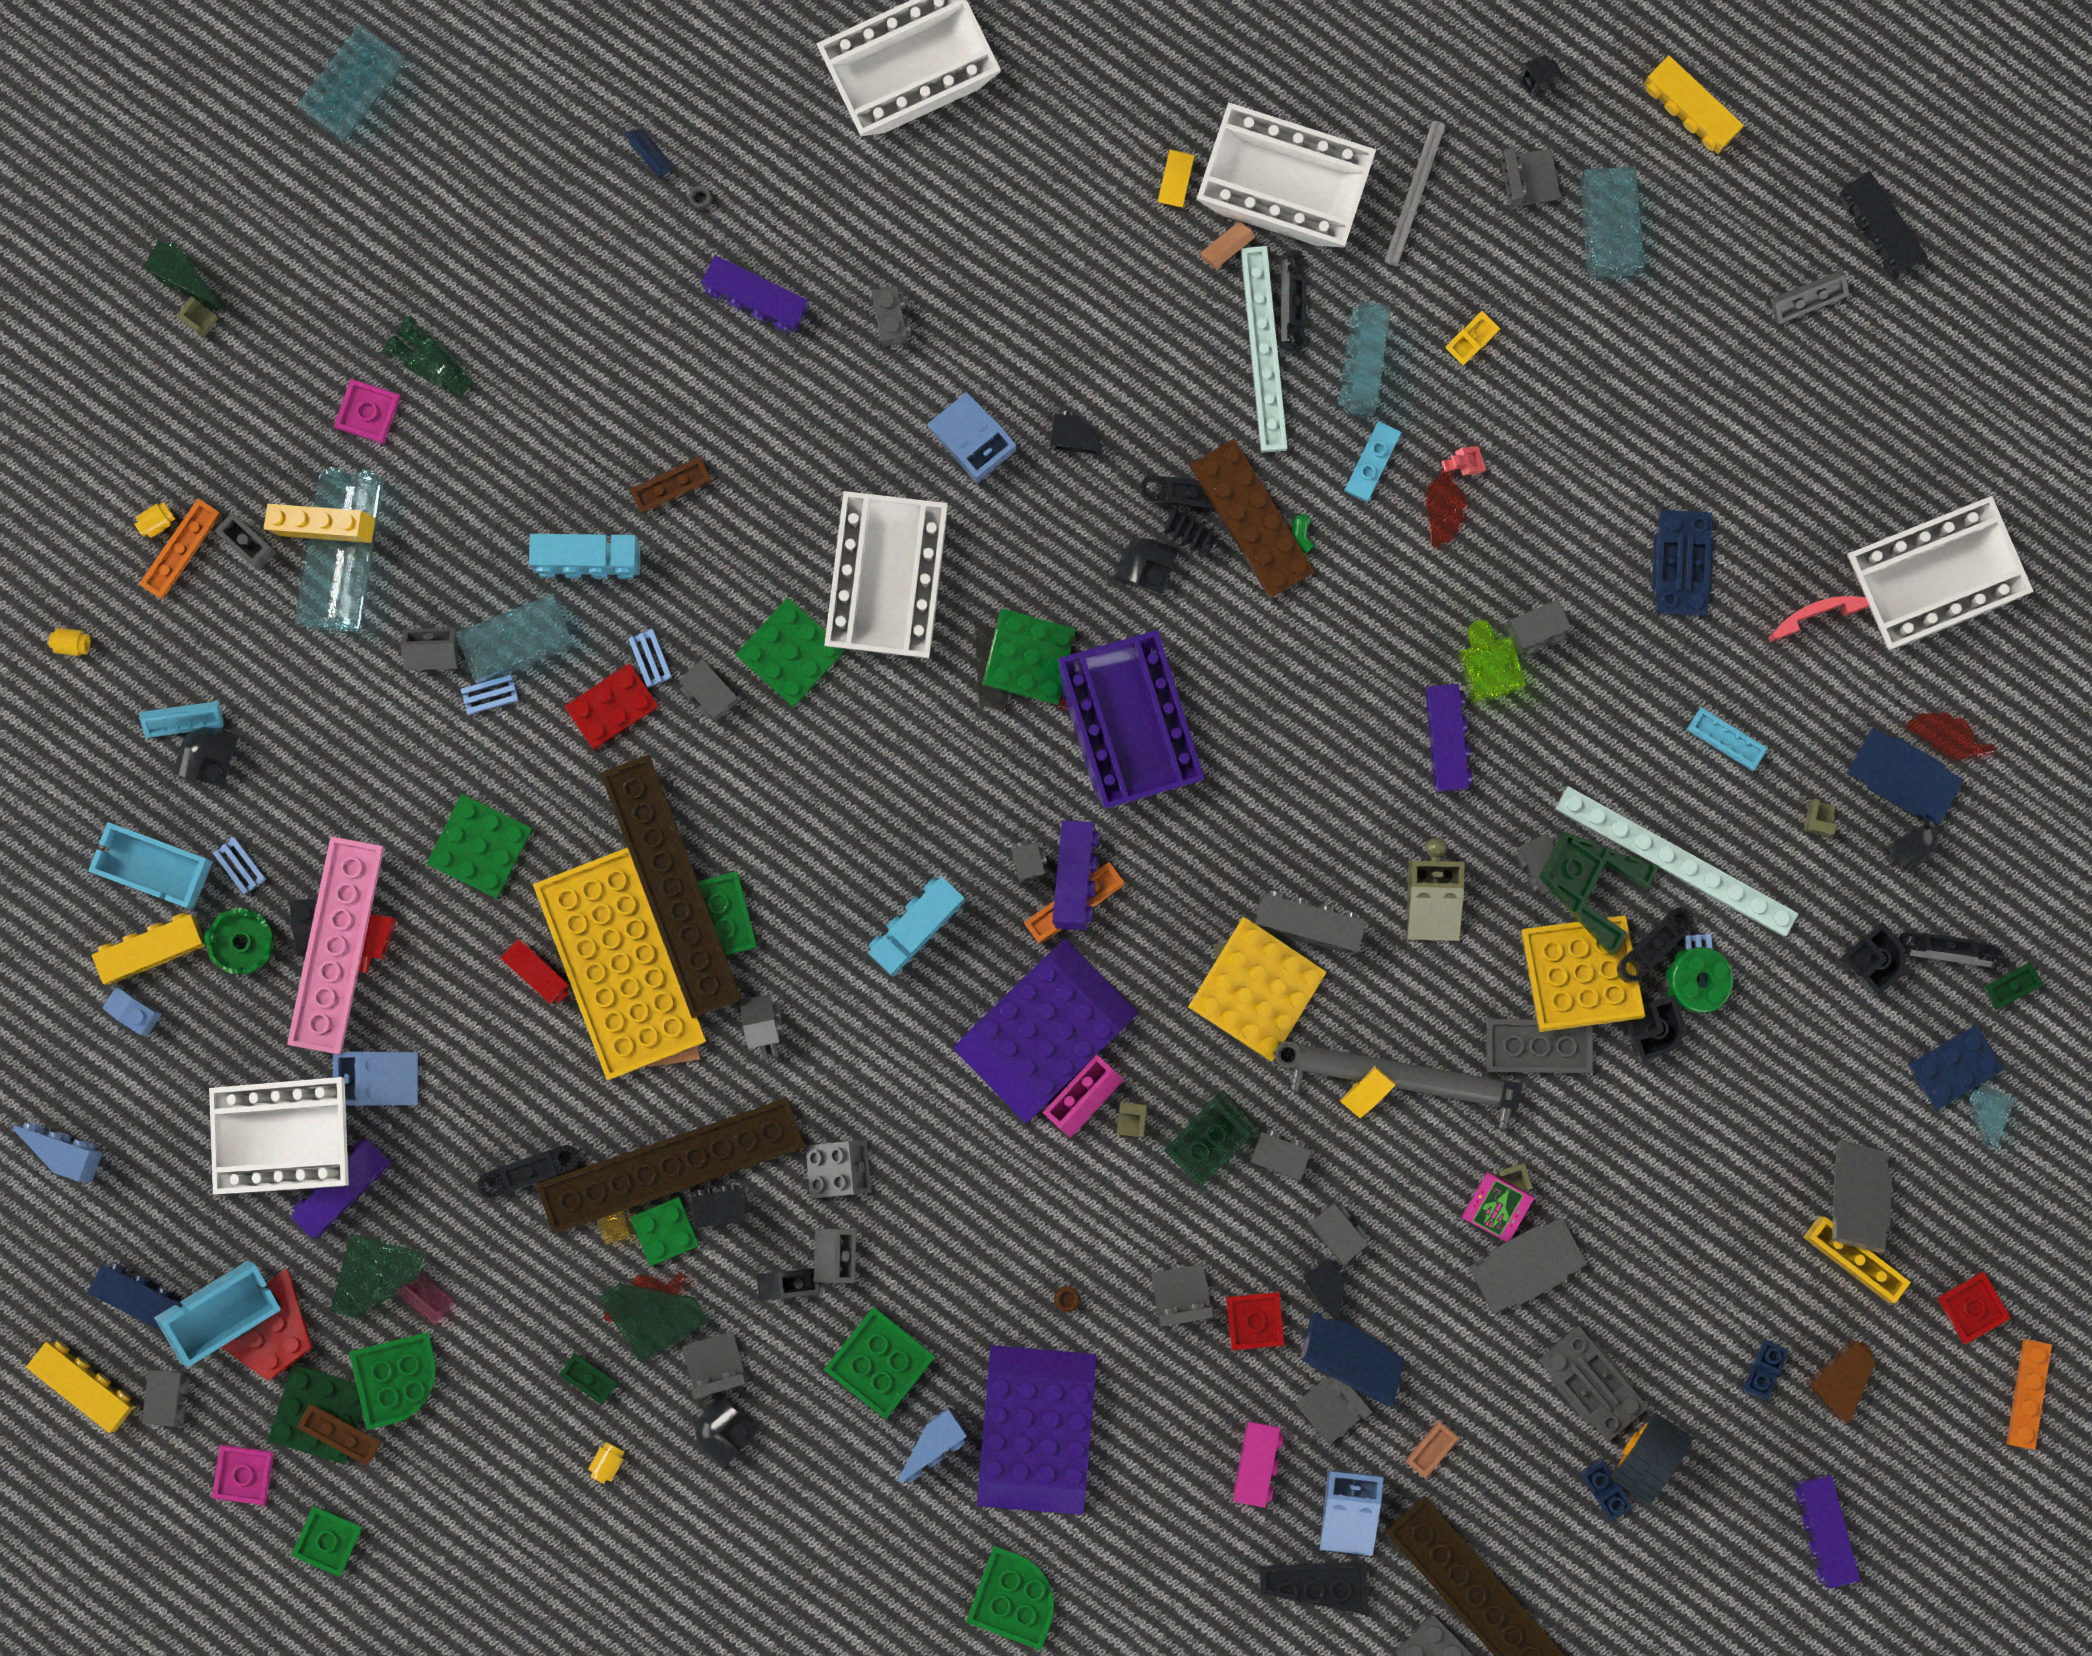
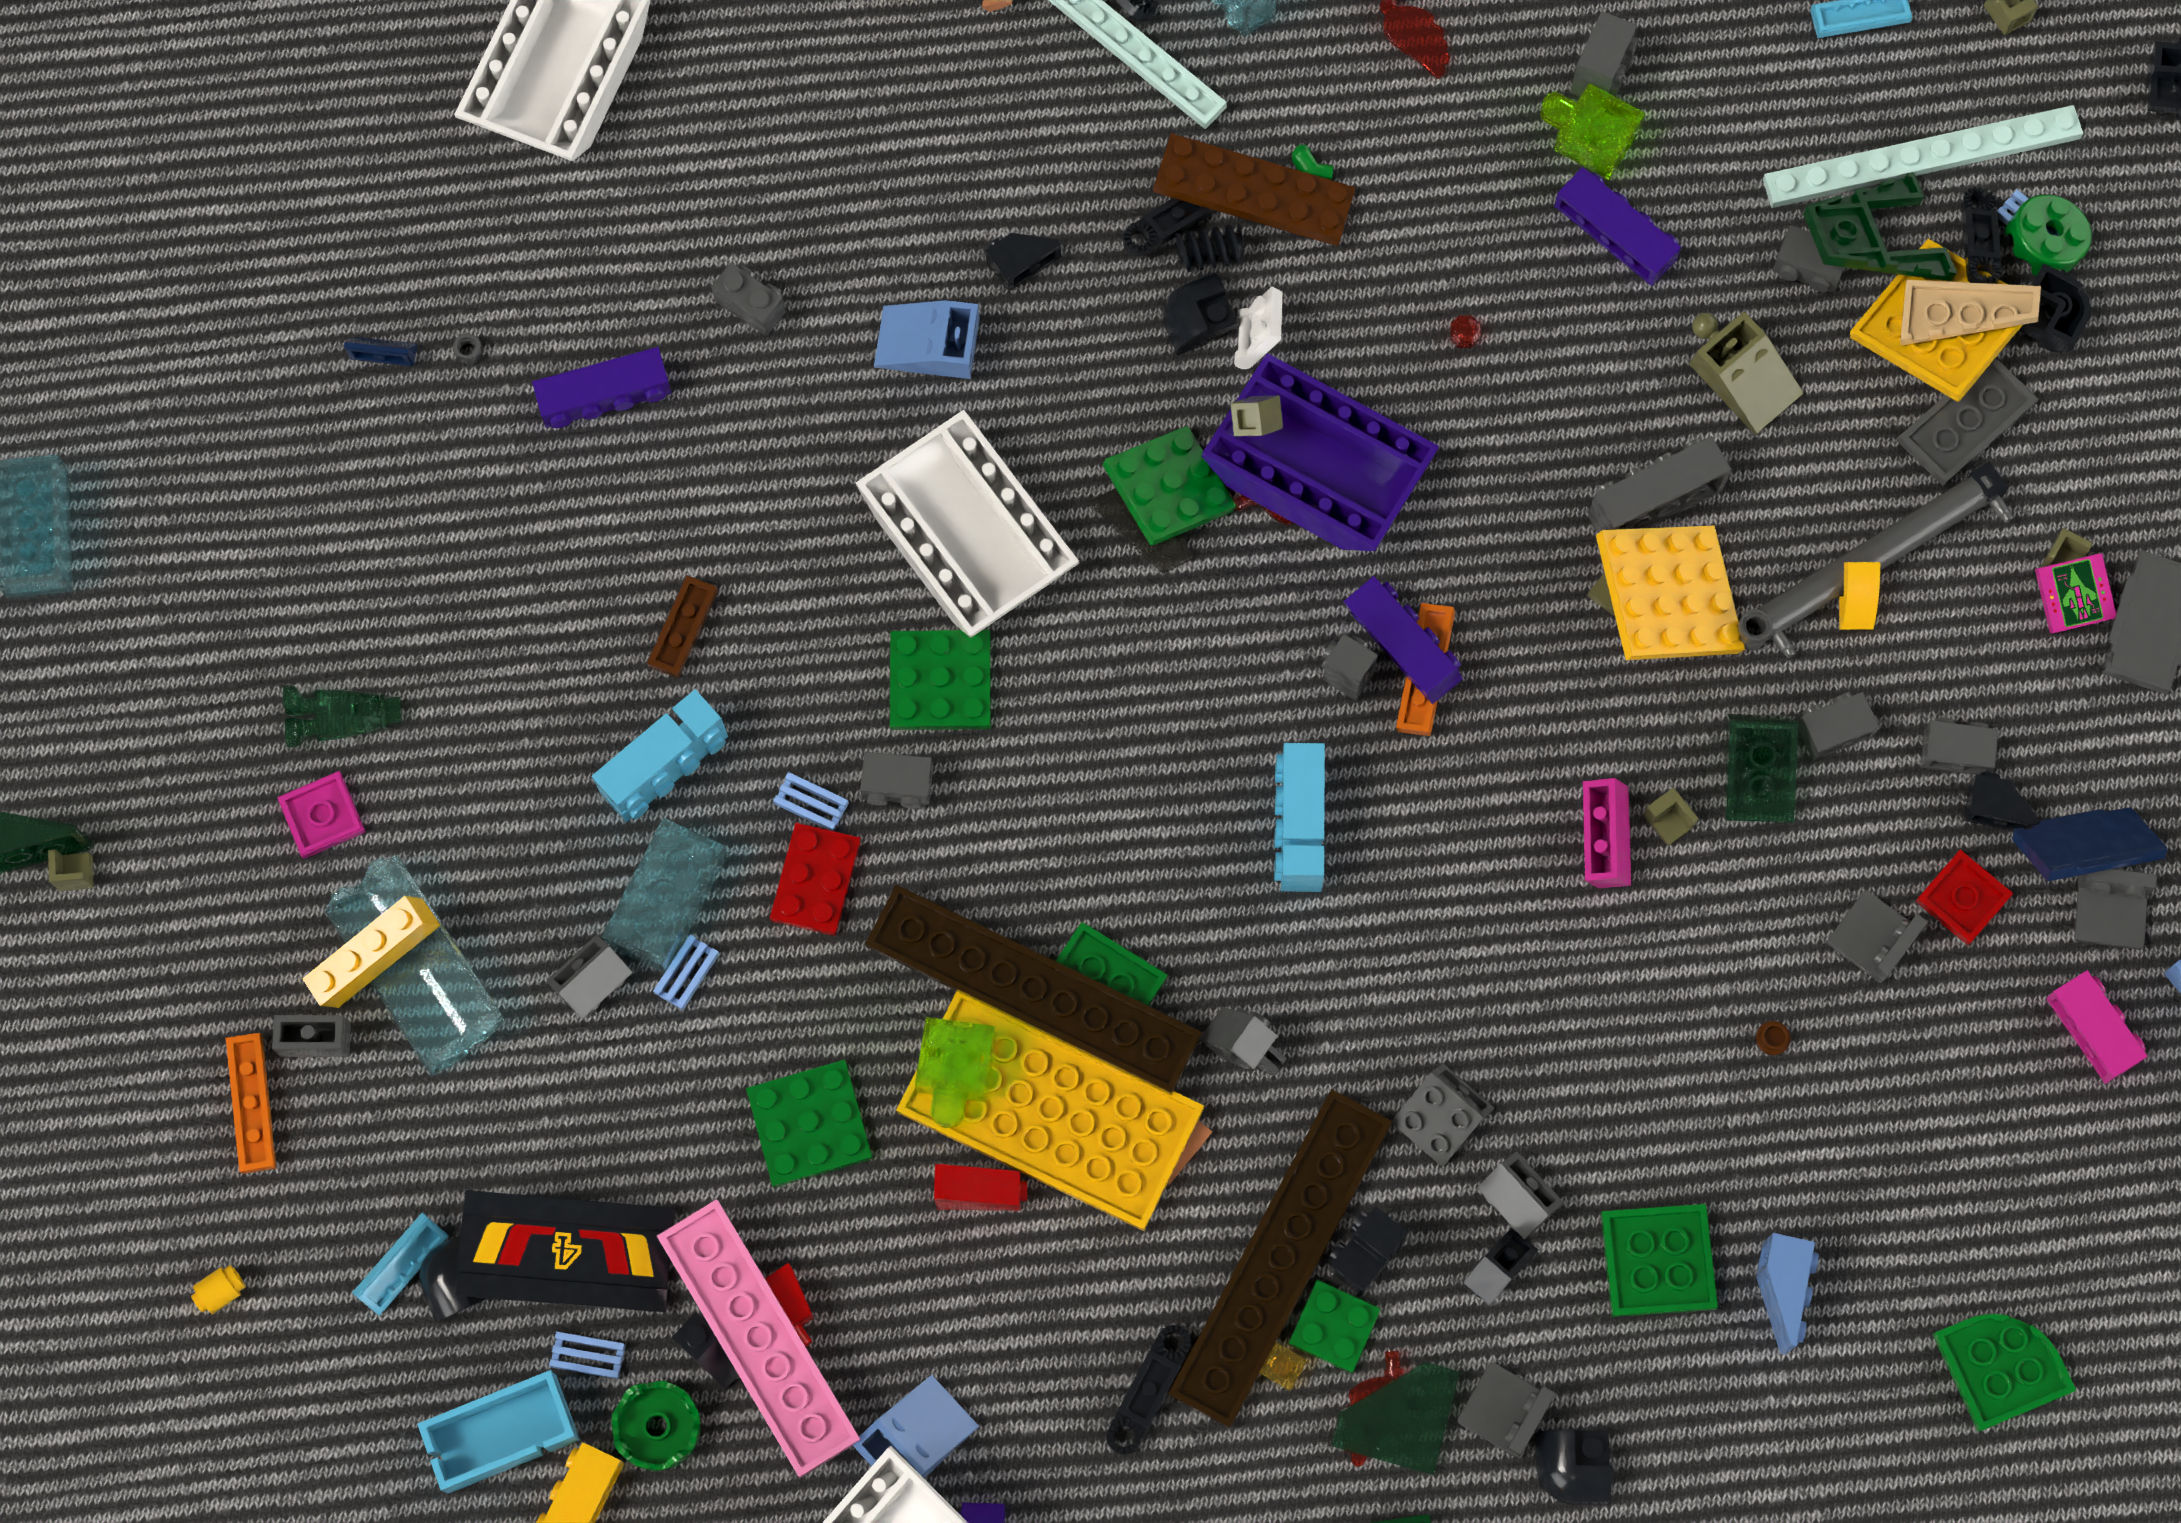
camera: 35 degrees left, 10 degrees down
yellow brick [134,502,176,538] -> none
dark purple slope [953,938,1139,1124] -> none
dark purple slope [977,1345,1096,1515] -> none
medium azure plate [1344,421,1401,502] -> none
none -> black hinge [455,1190,675,1313]
none -> clear neon green brick [915,1017,997,1128]
none -> olive panel [1230,395,1283,436]
none -> white plate [1234,287,1282,369]
none -> clear red tile [1450,315,1481,348]
none -> tan wing [1900,280,2041,345]

